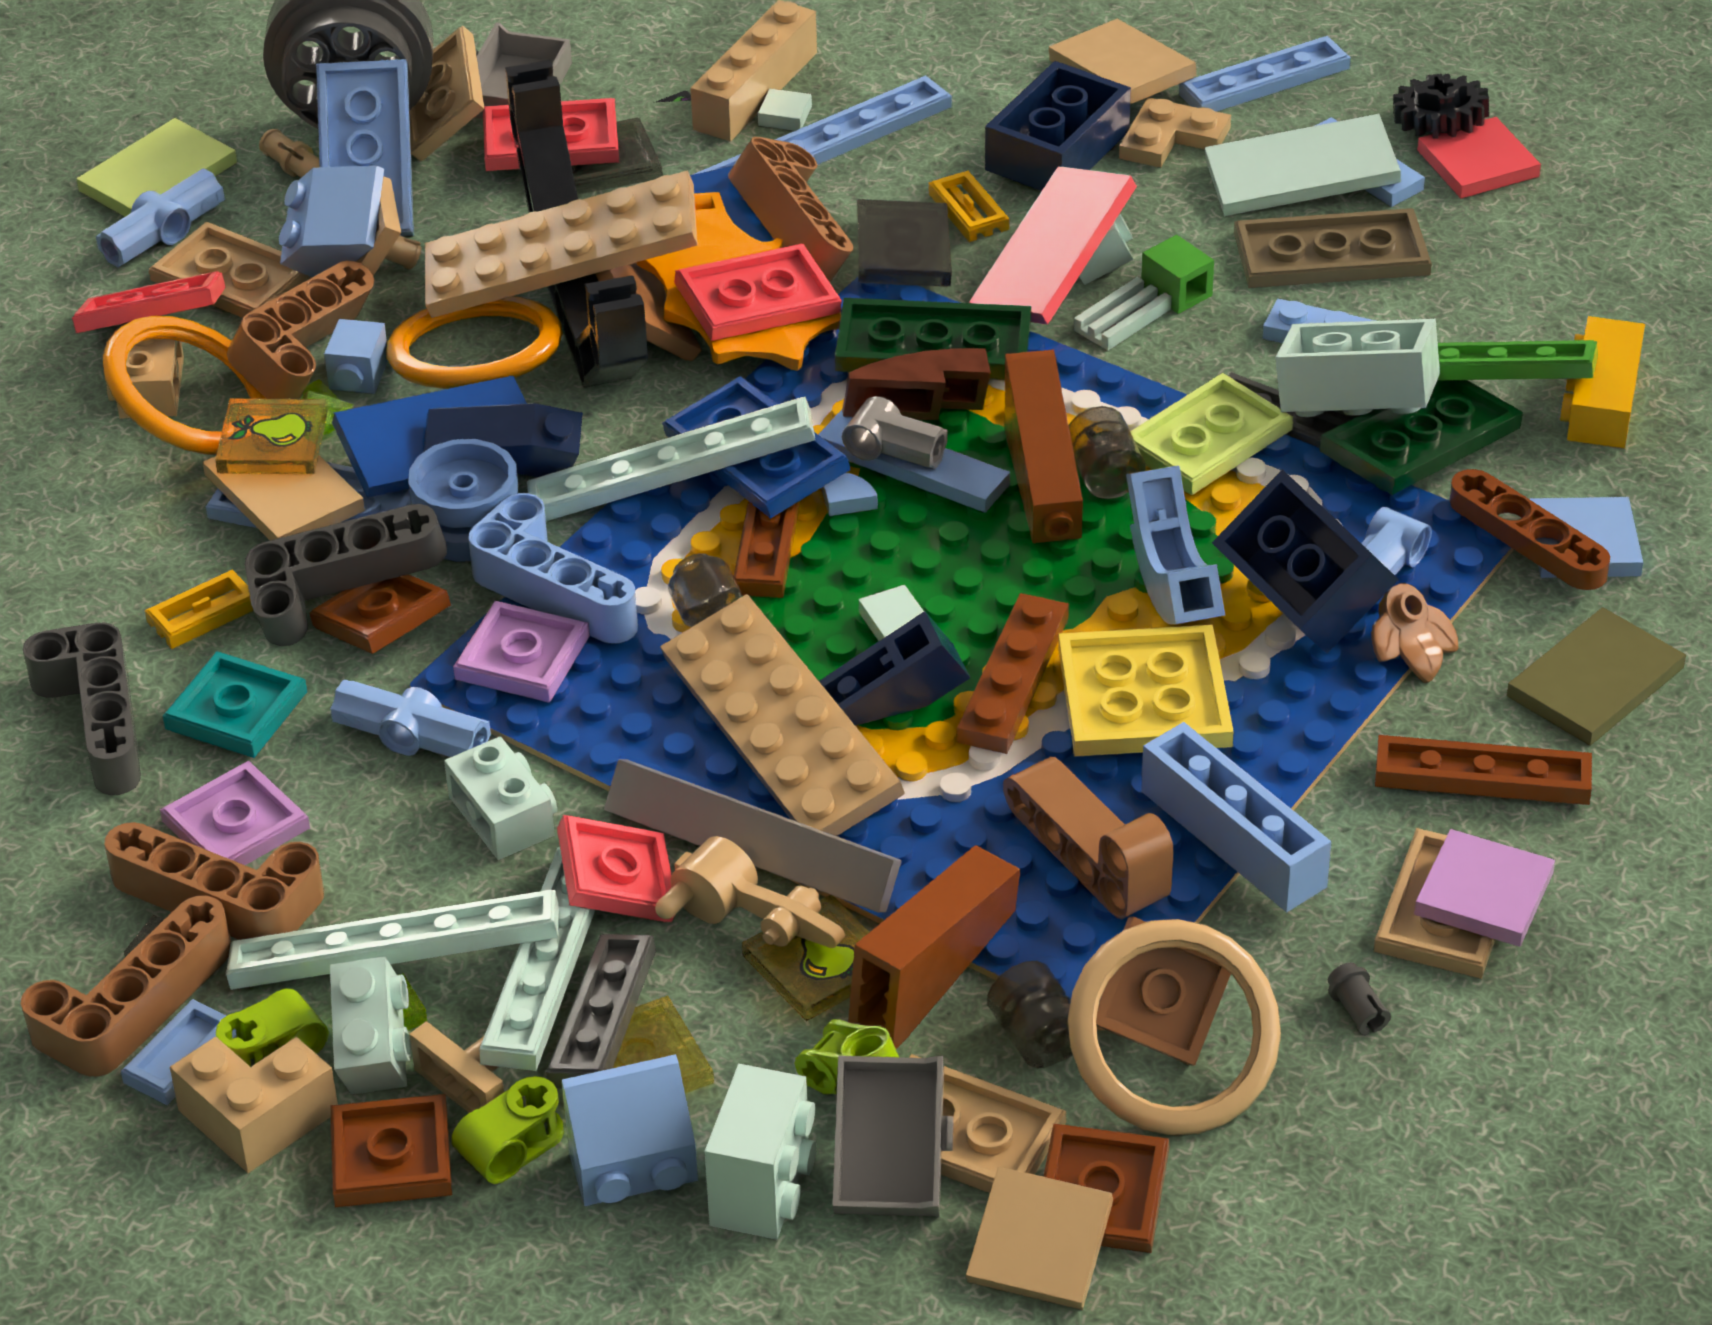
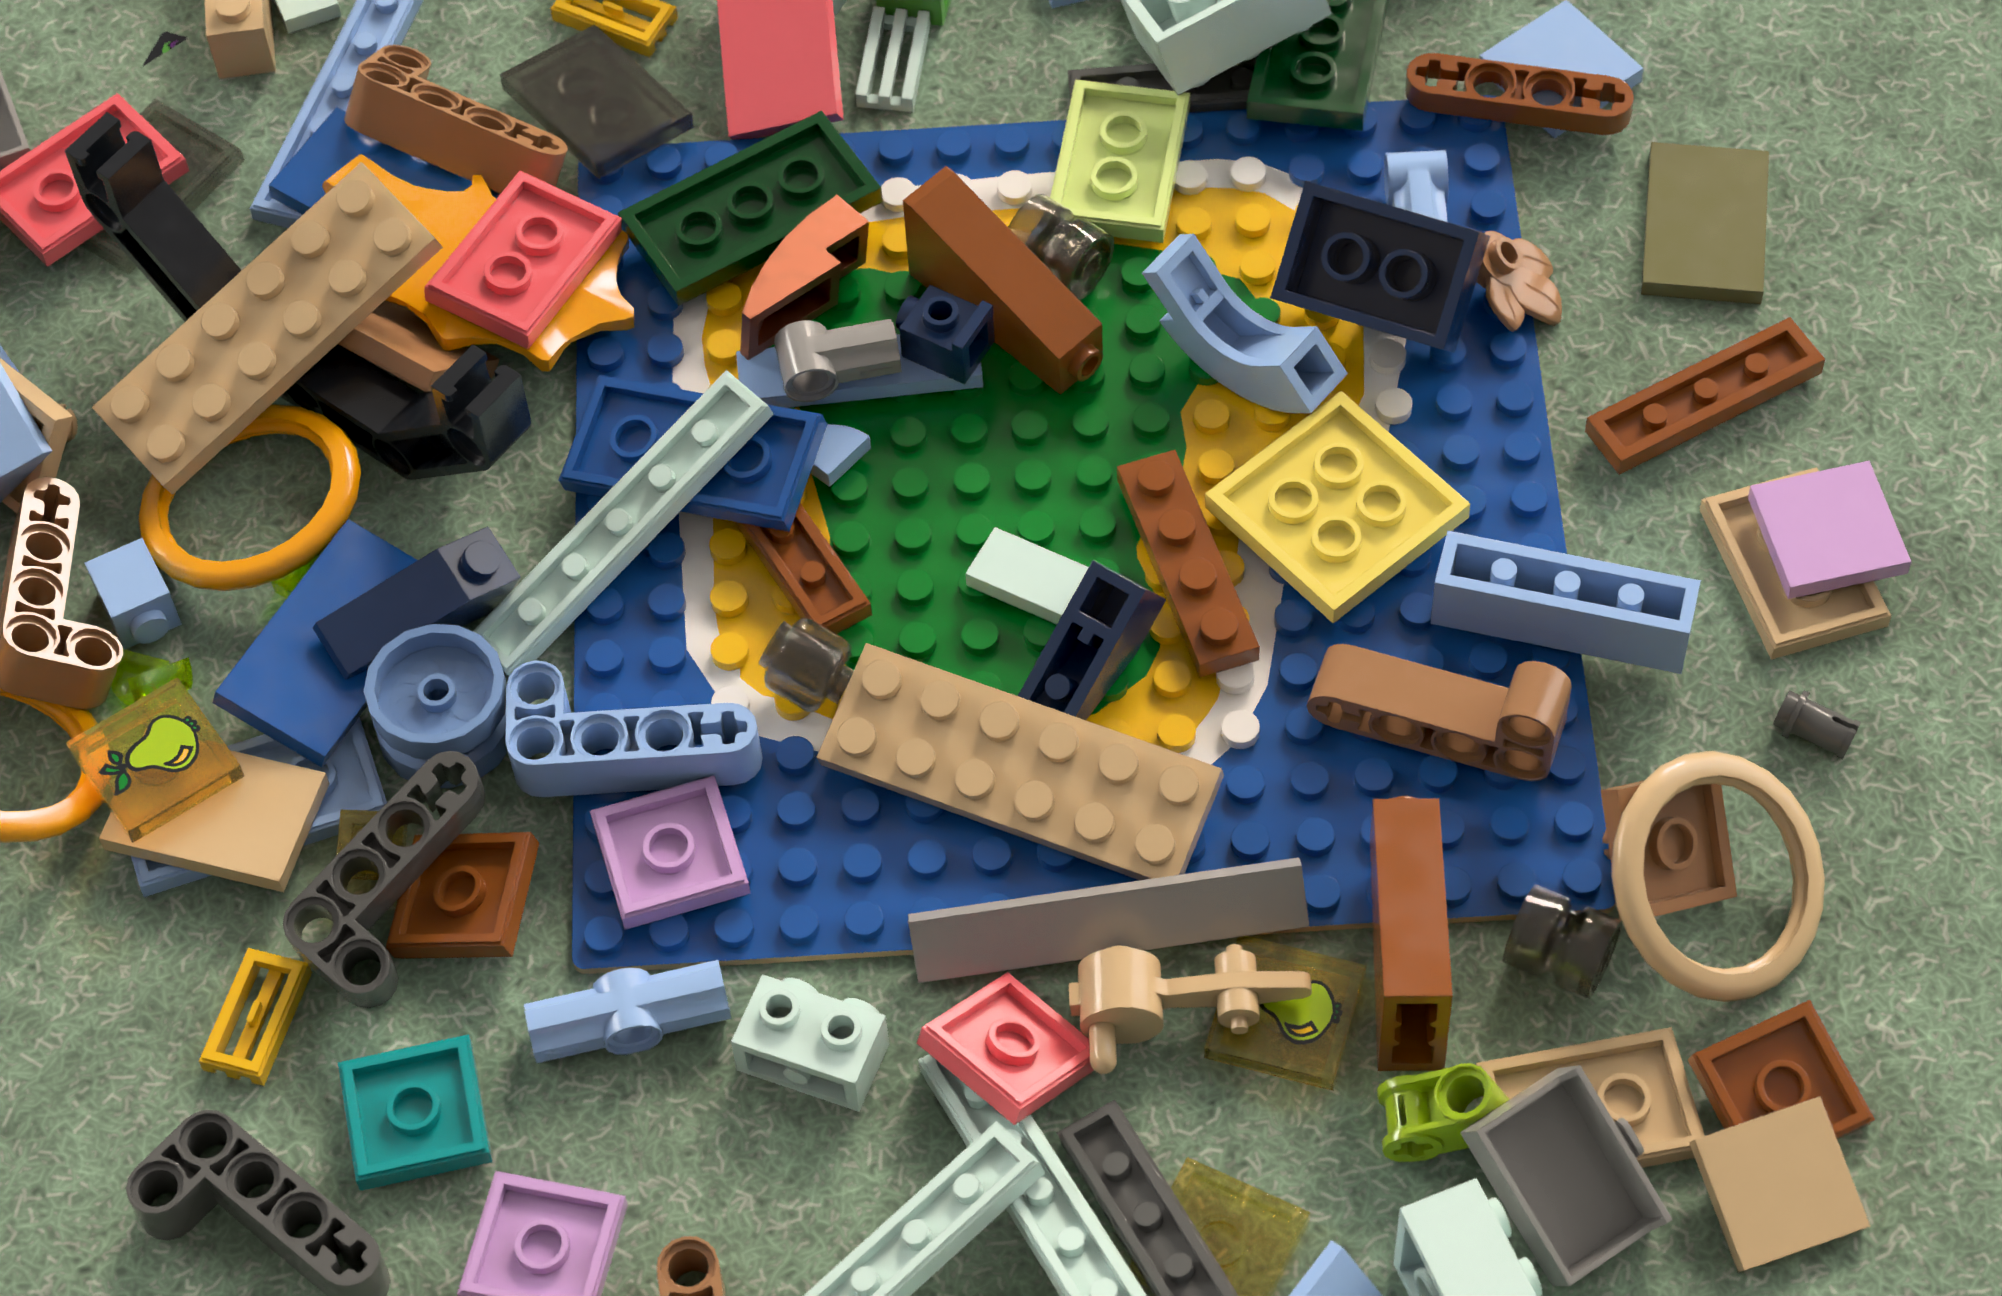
camera: 35 degrees left, 15 degrees up
none -> dark blue brick [896,285,995,385]

